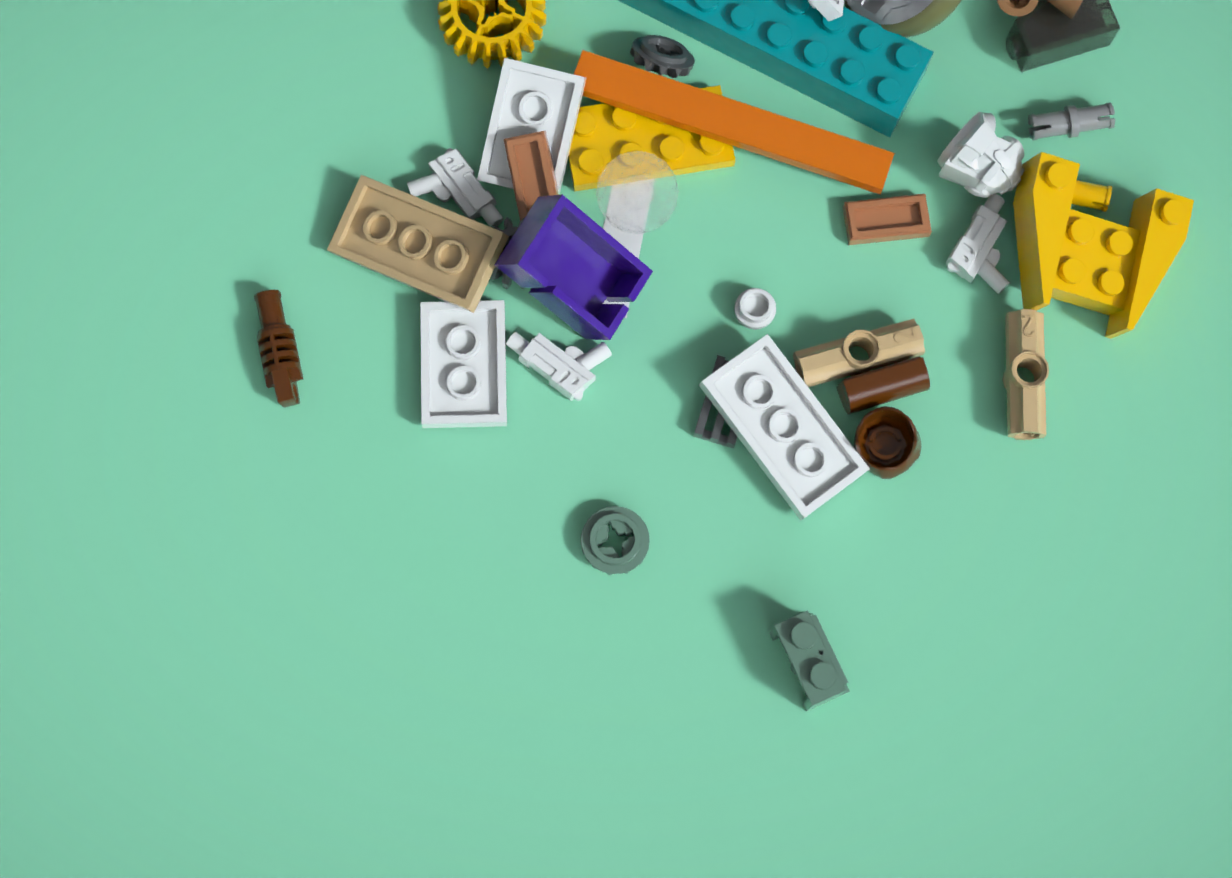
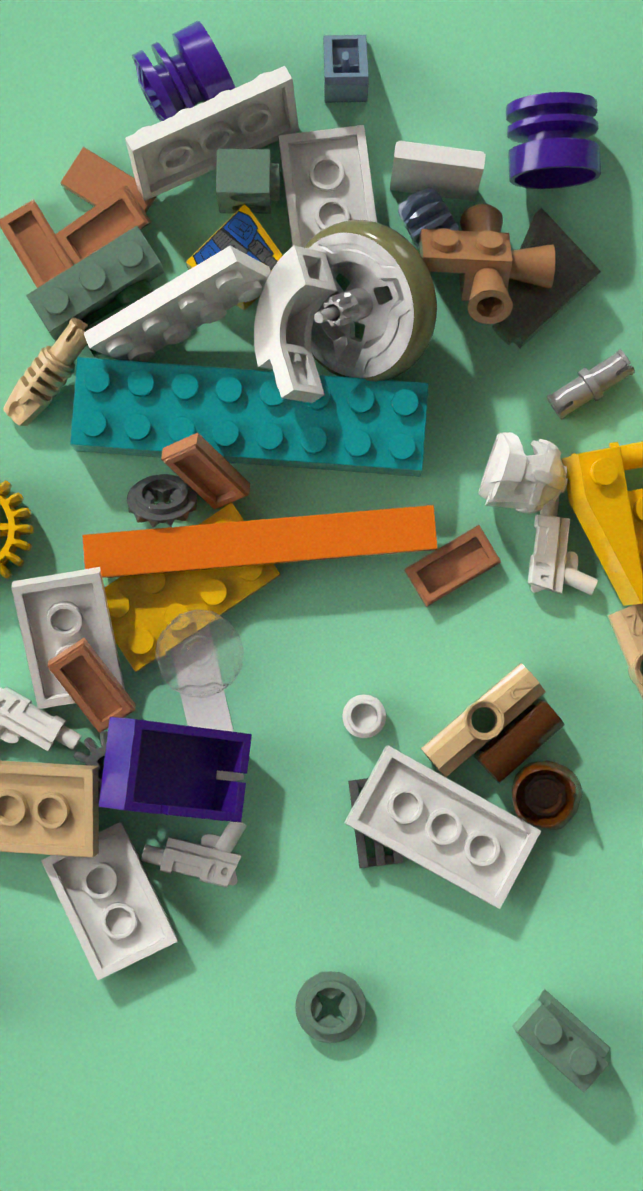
camera: 20 degrees left, 10 degrees up
none -> nougat tile [161,433,251,510]

